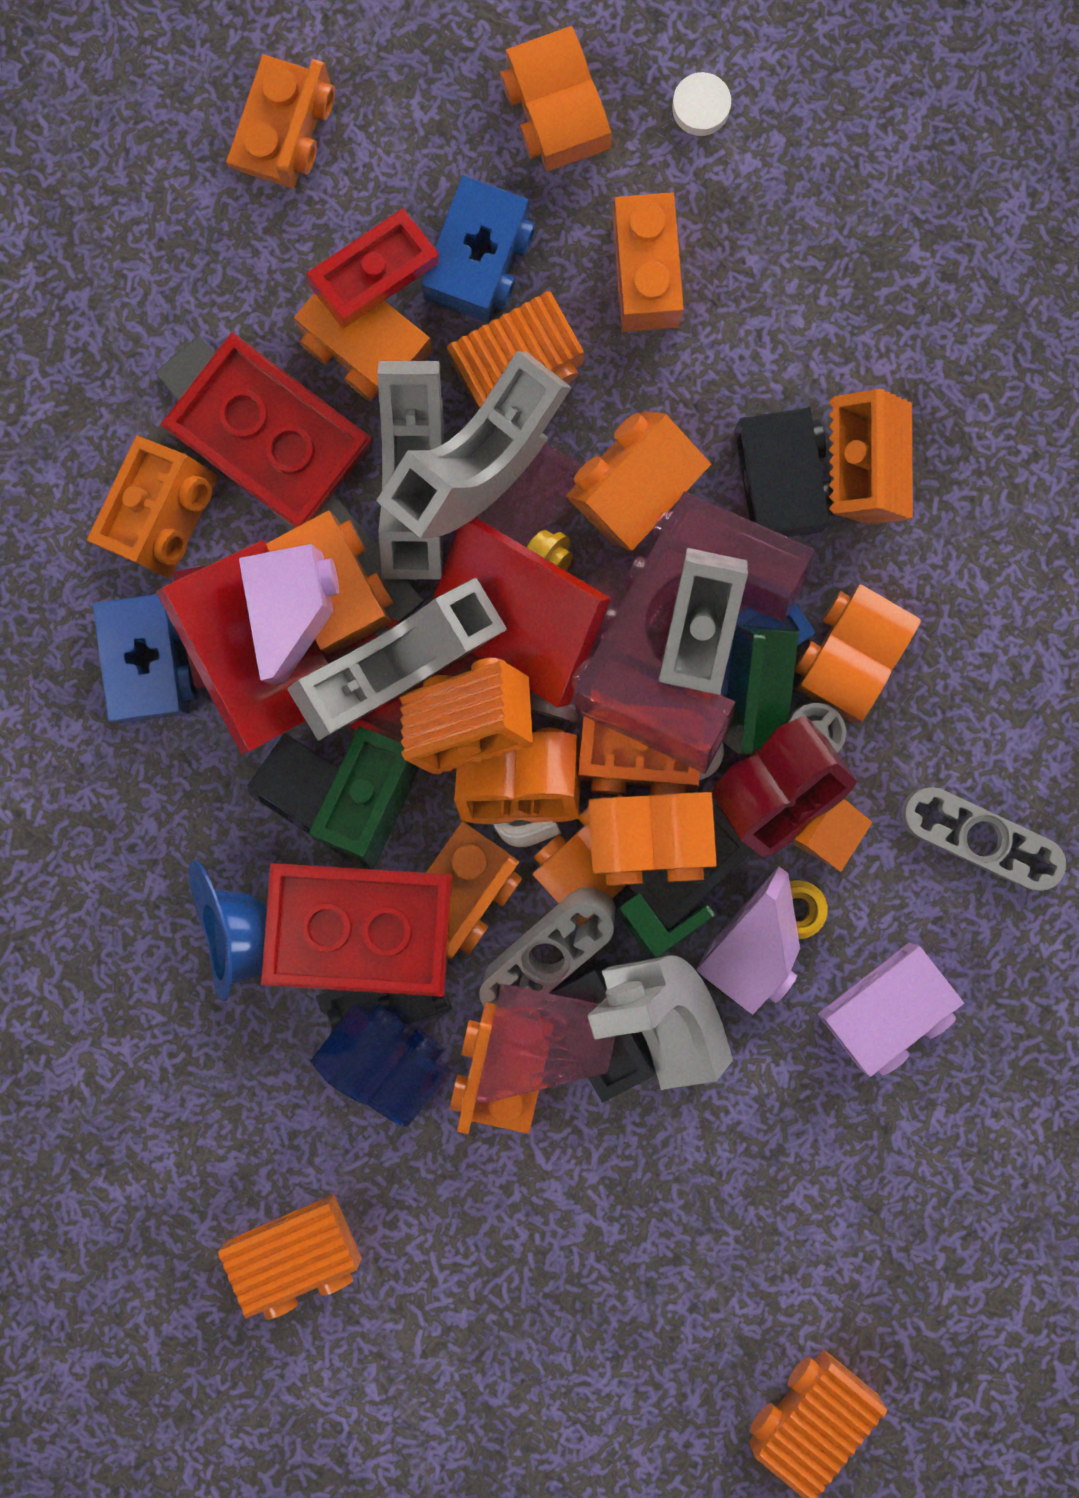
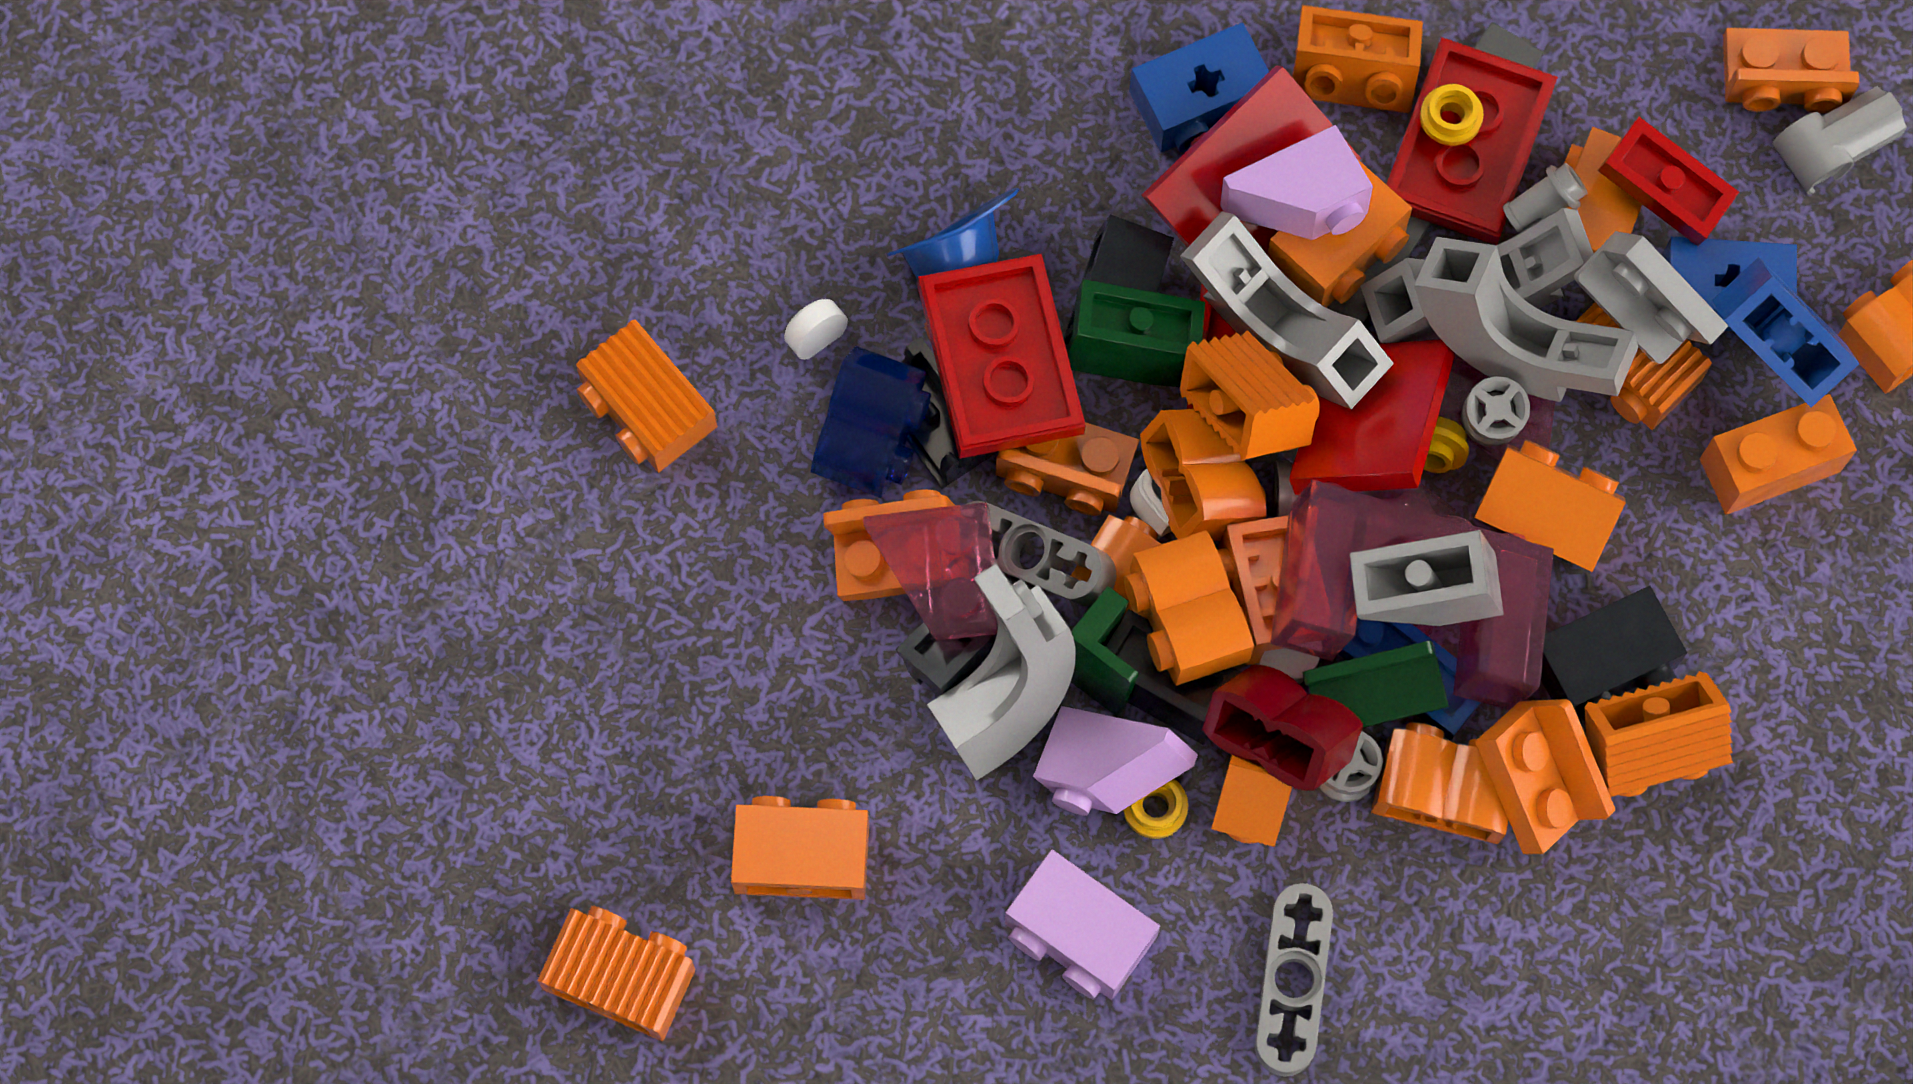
camera: 70 degrees right, 15 degrees down
none -> orange brick [731,796,869,900]
none -> white tile [784,299,848,359]
none -> yellow plate [1420,84,1483,146]
none -> light grey wheel [1461,376,1530,447]
none -> orange bracket [1475,699,1615,854]
none -> light grey pin [1503,163,1588,233]
none -> light grey bracket [1574,231,1728,364]
none -> blue brick [1711,257,1860,407]
none -> light grey piece [1772,86,1907,195]

